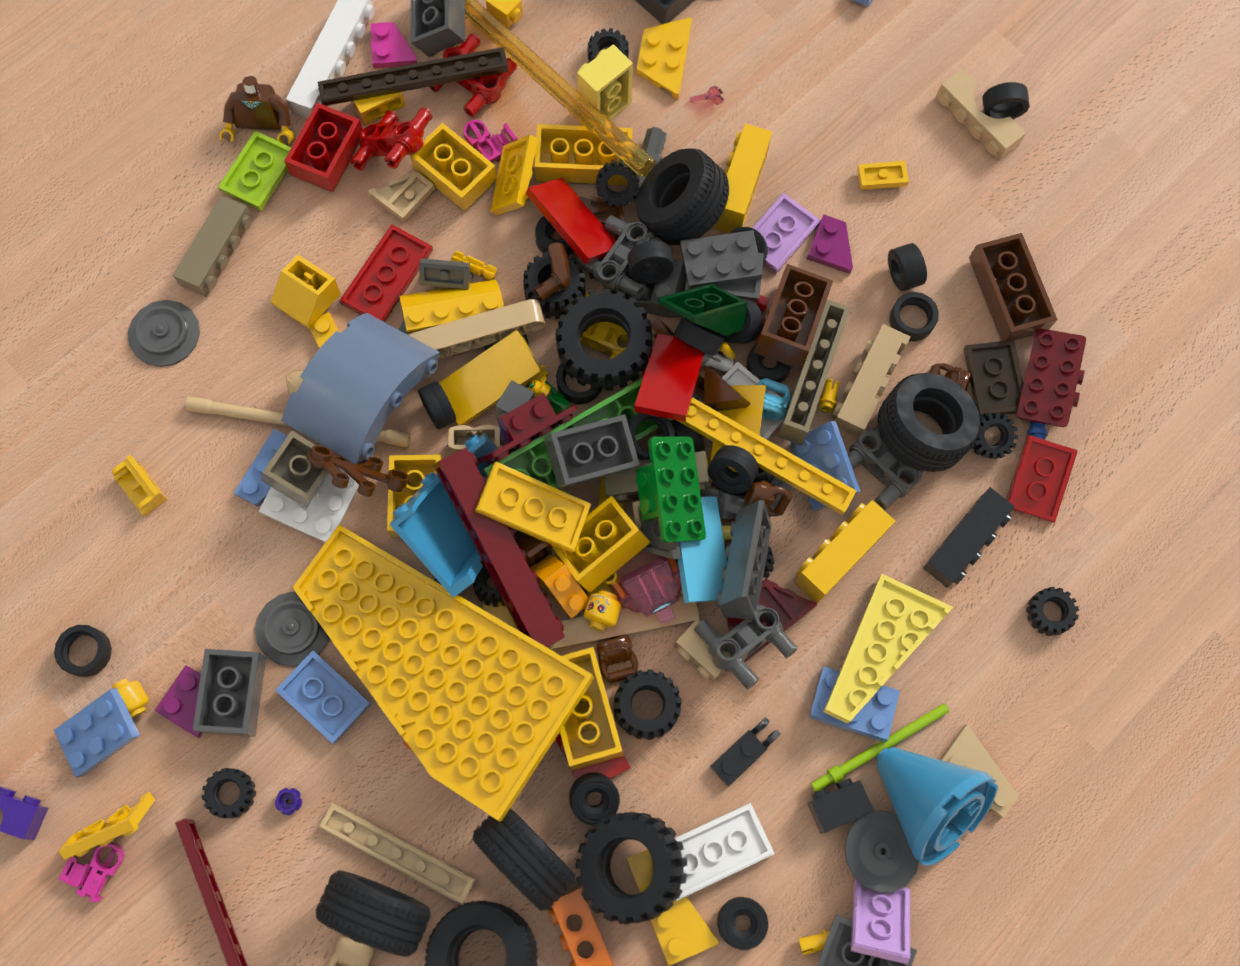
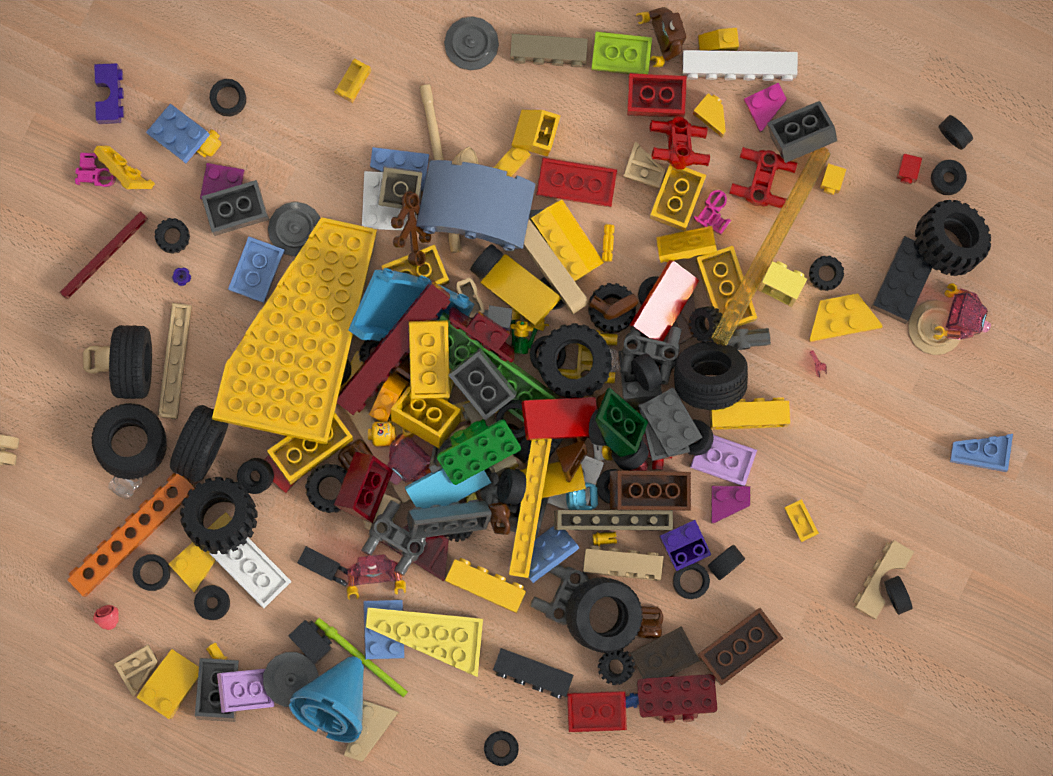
camera: 75 degrees right, 10 degrees up
dark brown tile [317,47,509,106] -> none
dark grey panel [419,258,473,289] -> none
none -> dark red slope [334,452,394,523]
none -> clear pink torso [346,554,406,600]
none -> dark purple slope [659,520,711,571]
none -> yellow slope [698,28,739,51]

